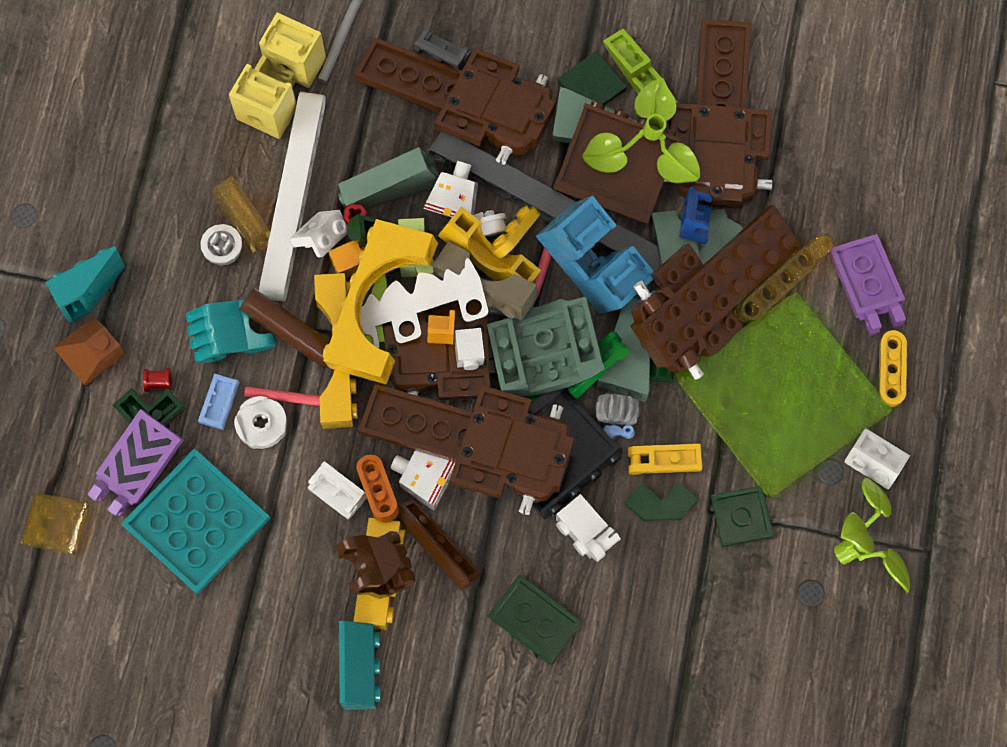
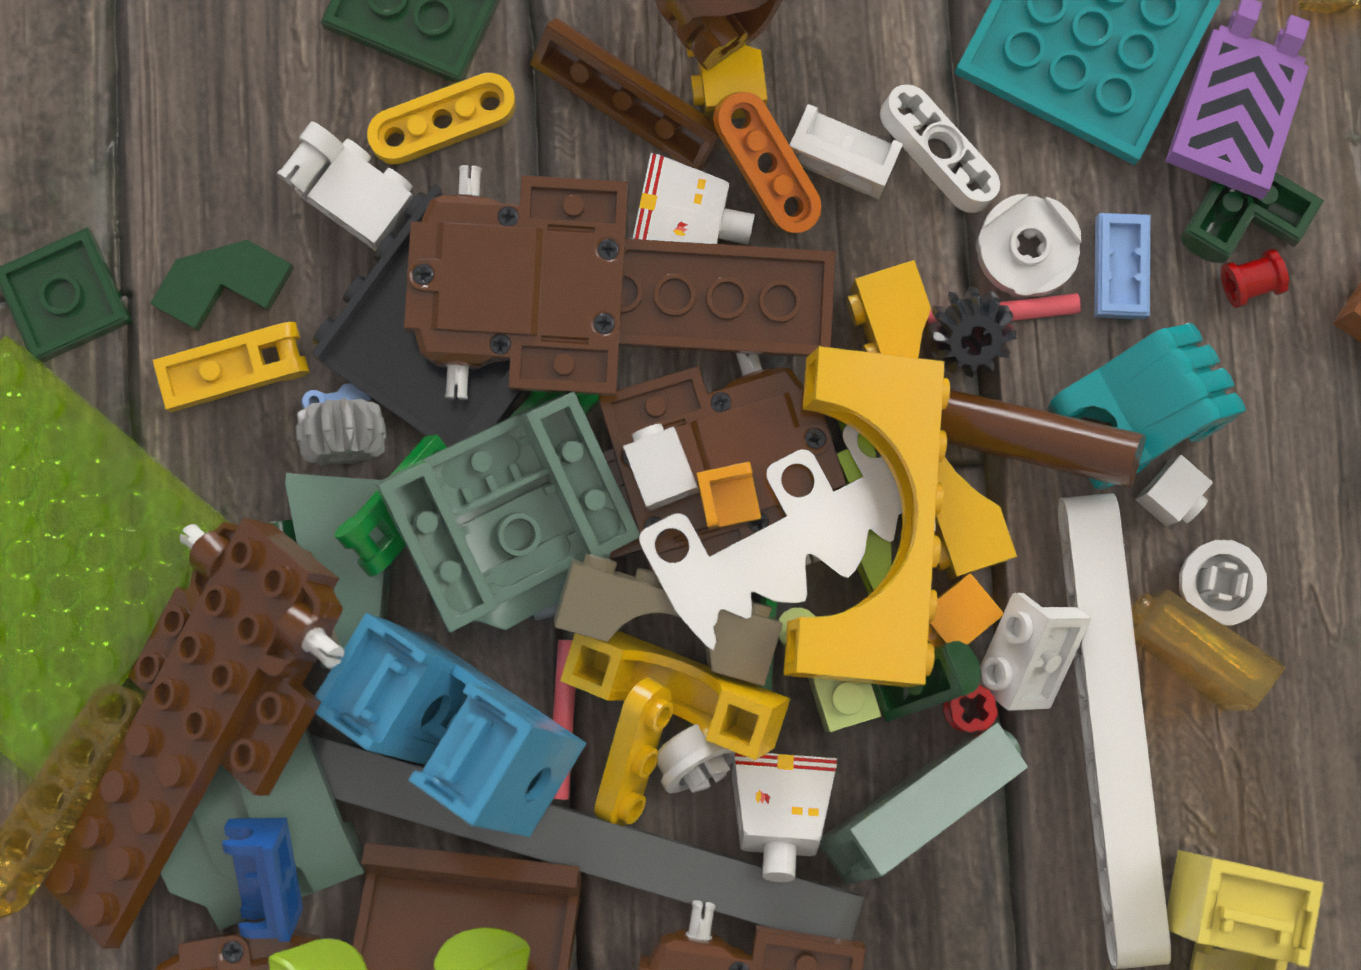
camera: 160 degrees right, 10 degrees up
none -> yellow plate [367,73,516,164]
none -> white beam [880,85,1000,213]
none -> black gear [926,286,1017,378]
none -> white plate [1135,455,1213,526]

